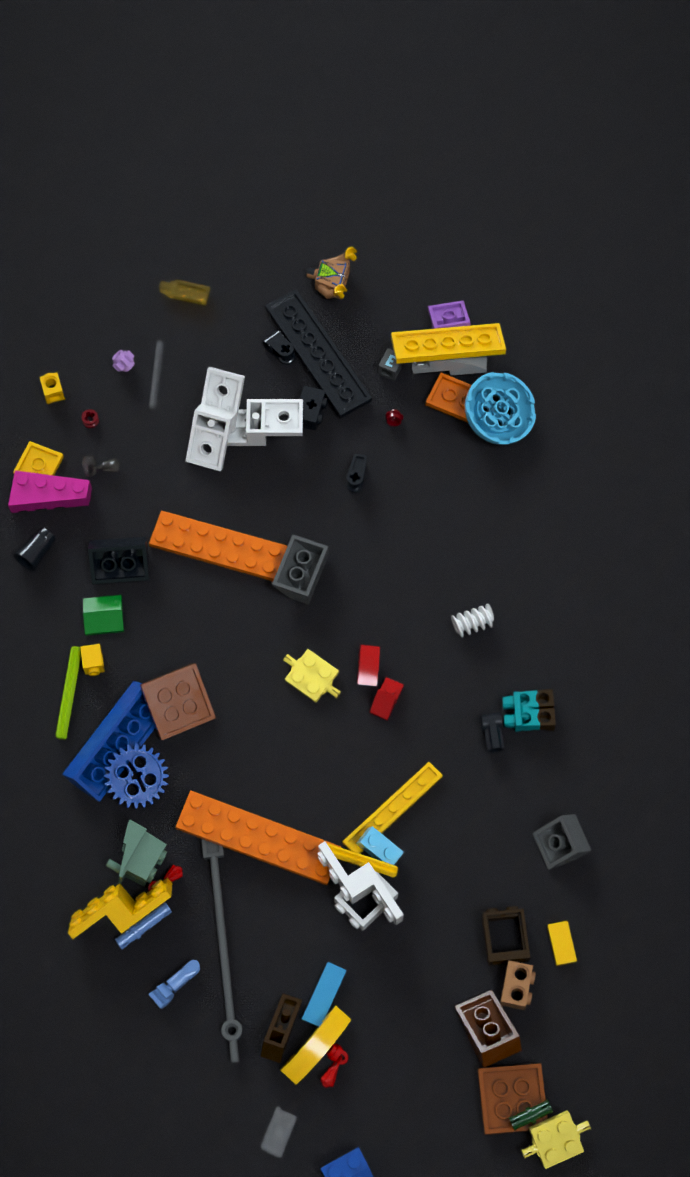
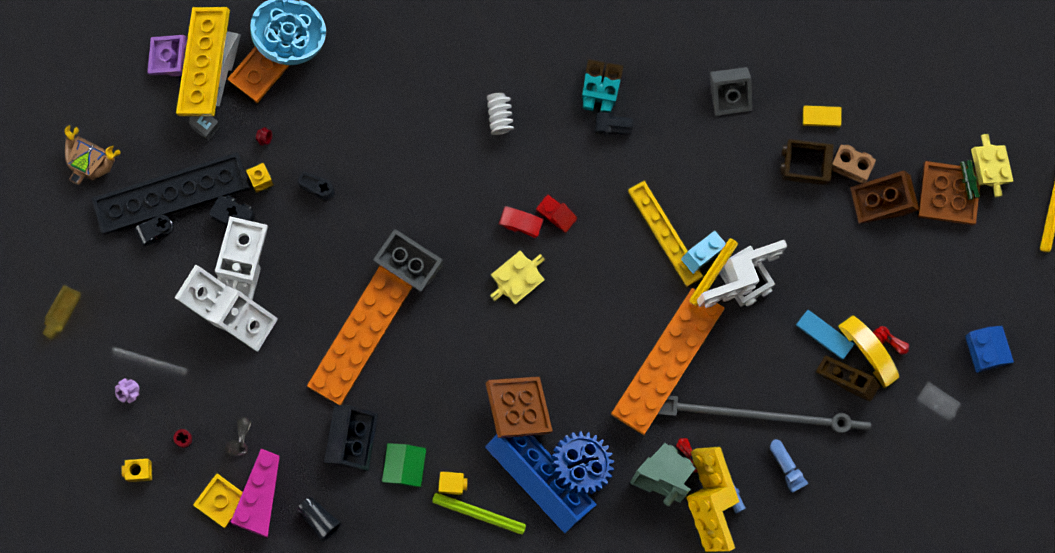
camera: 80 degrees left, 10 degrees up
none -> yellow brick [246,163,274,193]

